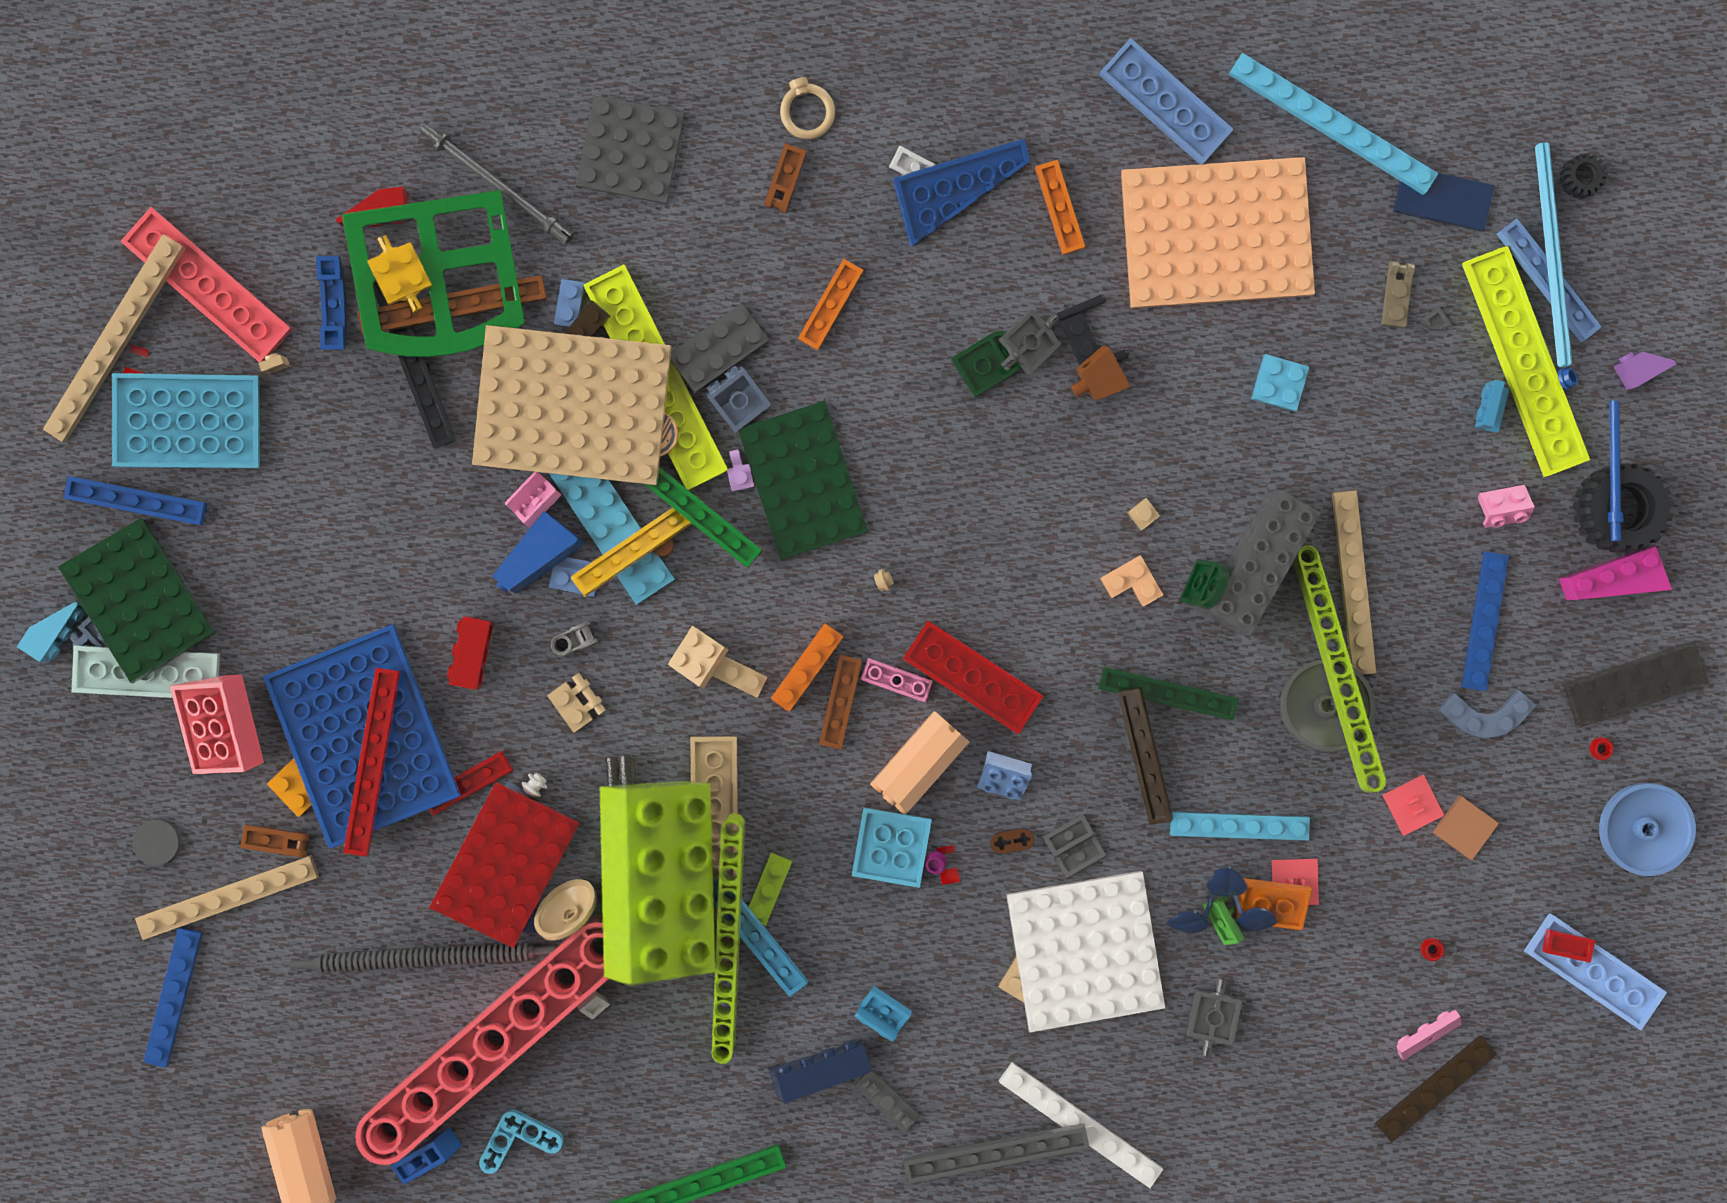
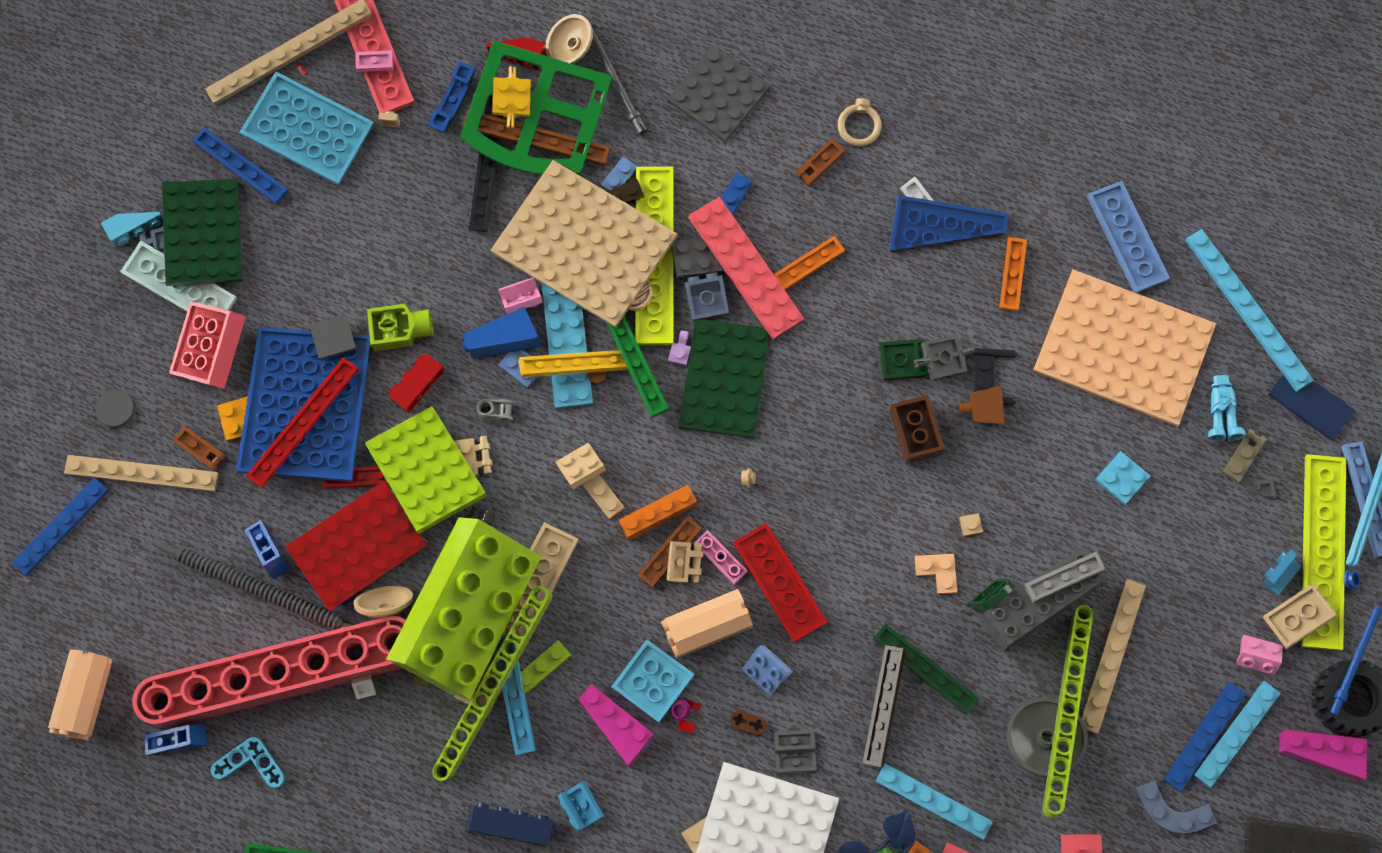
camera: 35 degrees right, 15 degrees down
none -> blue slope [245,520,290,579]
none -> dark grey tile [310,314,356,361]
none -> bright pink plate [356,50,393,72]
none -> lime plate [365,406,487,534]
none -> lime brick [367,304,433,352]
none -> tan dish [546,14,593,64]
none -> dark pink wedge [579,684,654,768]
none -> tan plate [667,541,703,582]
none -> coral plate [688,197,804,340]
none -> blue plate [721,172,753,215]
none -> reddish brown brick [889,395,944,464]
none -> light grey tile [1024,551,1106,603]
none -> medium azure plate [1193,681,1280,788]
none -> medium azure piece [1208,375,1246,441]
none -> tan tile [1263,583,1337,650]

